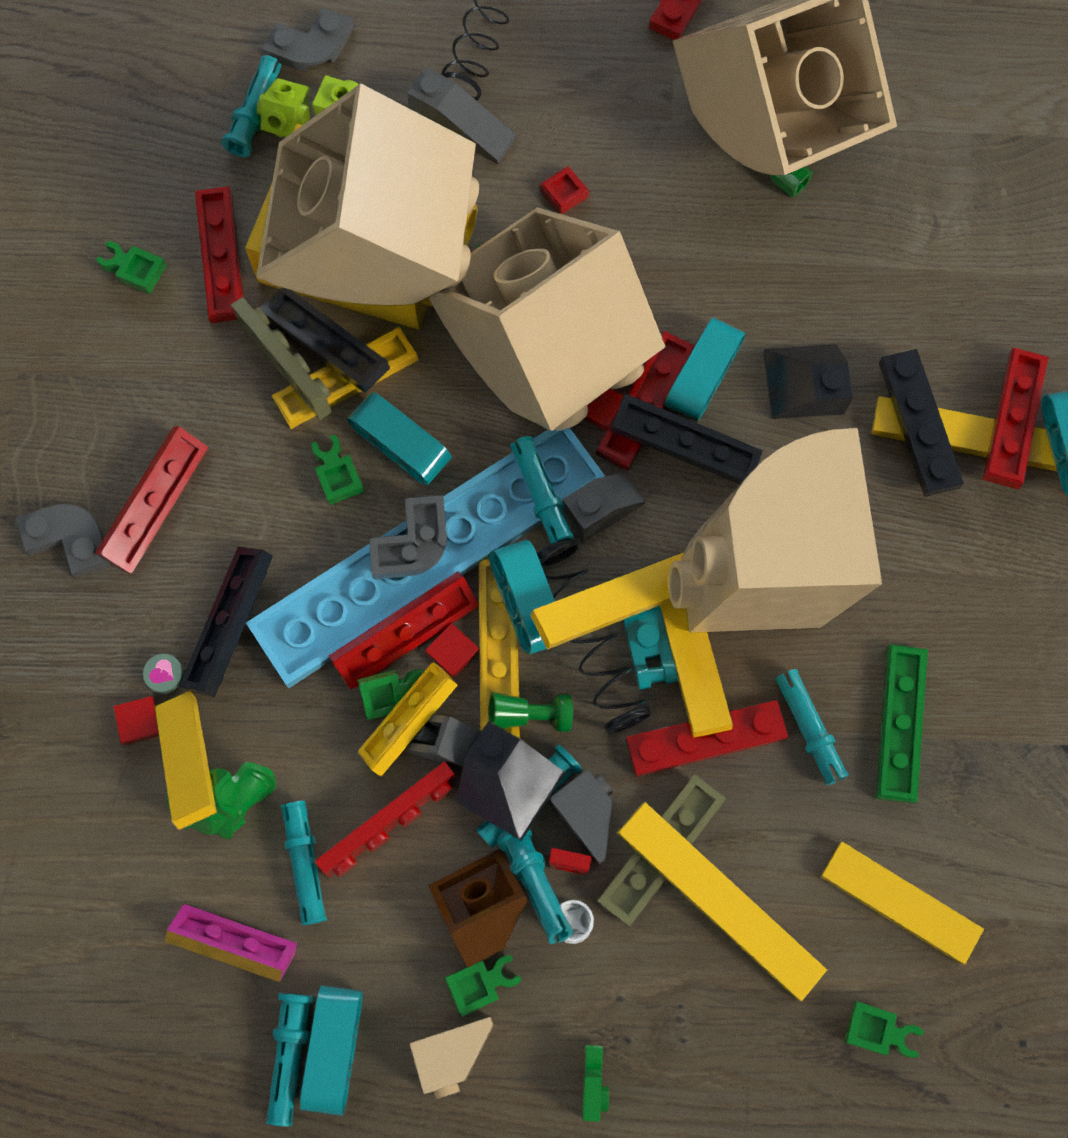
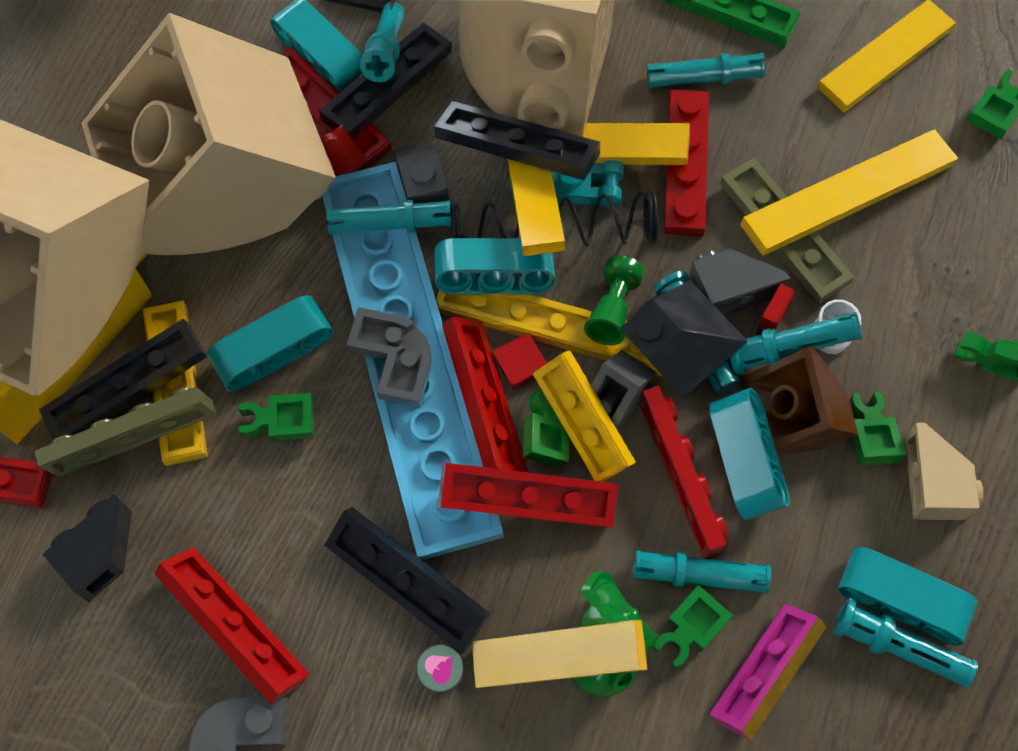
camera: 70 degrees left, 5 degrees down
red tile [113,696,159,746] -> none
red tile [540,166,589,214] -> none
none -> black slope [42,494,132,602]
none -> red slope [320,125,366,176]
none -> teal pin [360,2,406,82]
none -> black plate [434,101,600,181]
none -> red plate [437,462,618,528]
none -> green plate [653,585,733,670]
none -> teal beam [710,388,790,520]

